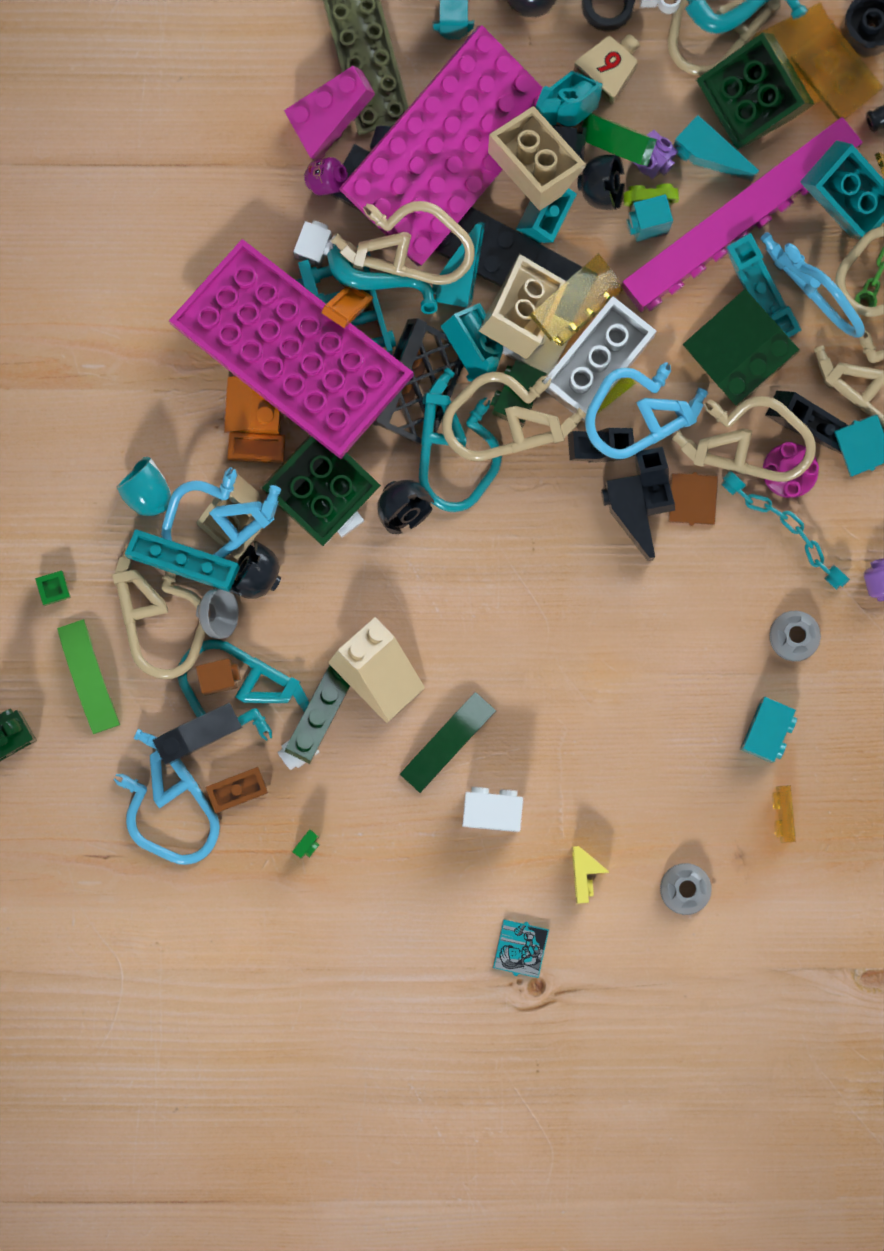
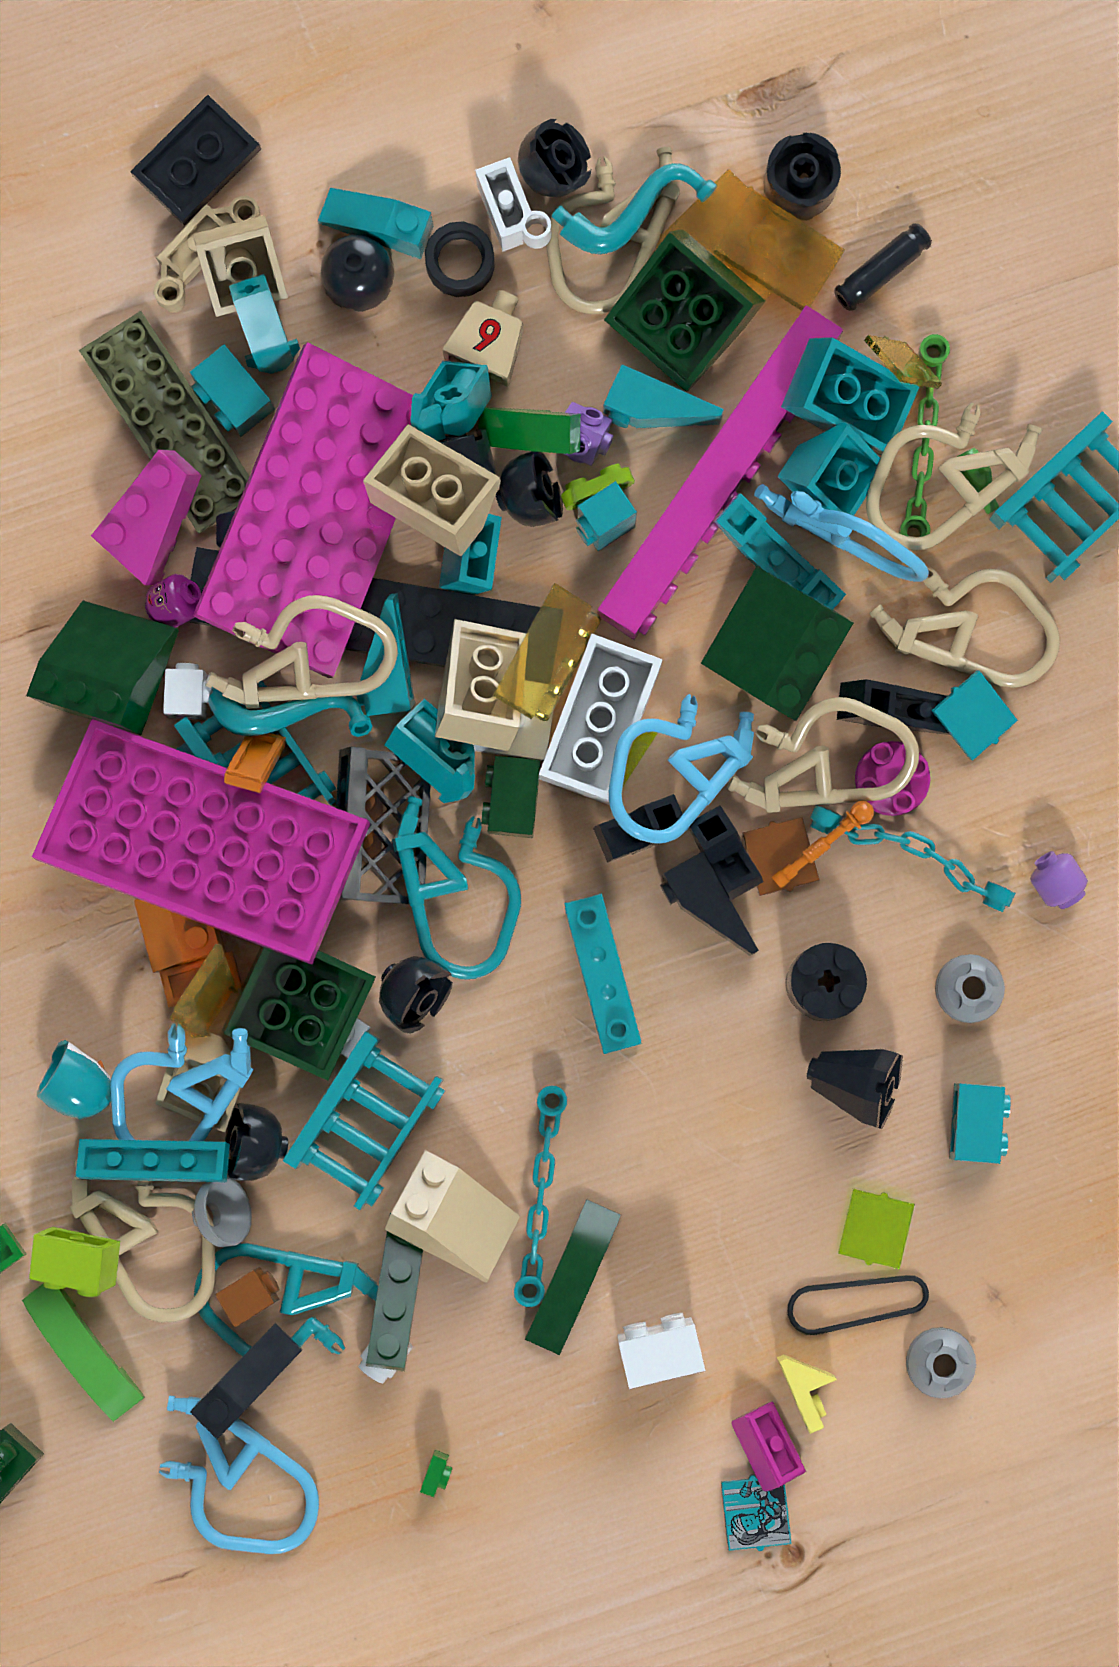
camera: 10 degrees left, 0 degrees up
dark orange plate [205,767,268,814] -> none
tan piece [442,372,586,461] -> none
clear yellow plate [772,785,796,843] -> none
none -> dark green slope [26,601,179,735]
none -> lime brick [29,1227,120,1297]
none -> clear yellow slope [169,944,239,1038]
none -> teal brick [190,344,275,437]
none -> teal fence [283,1031,445,1210]
none -> teal piece [514,1086,567,1307]
none -> teal fence [564,894,642,1054]
none -> dark pink slope [731,1401,806,1492]
none -> orange piece [772,801,874,888]
none -> teal slope [777,422,880,515]
none -> black brick [786,943,867,1021]
none -> black piece [787,1275,929,1335]
none -> black cone [807,1049,903,1129]
none -> clear neon green piece [838,1189,915,1269]

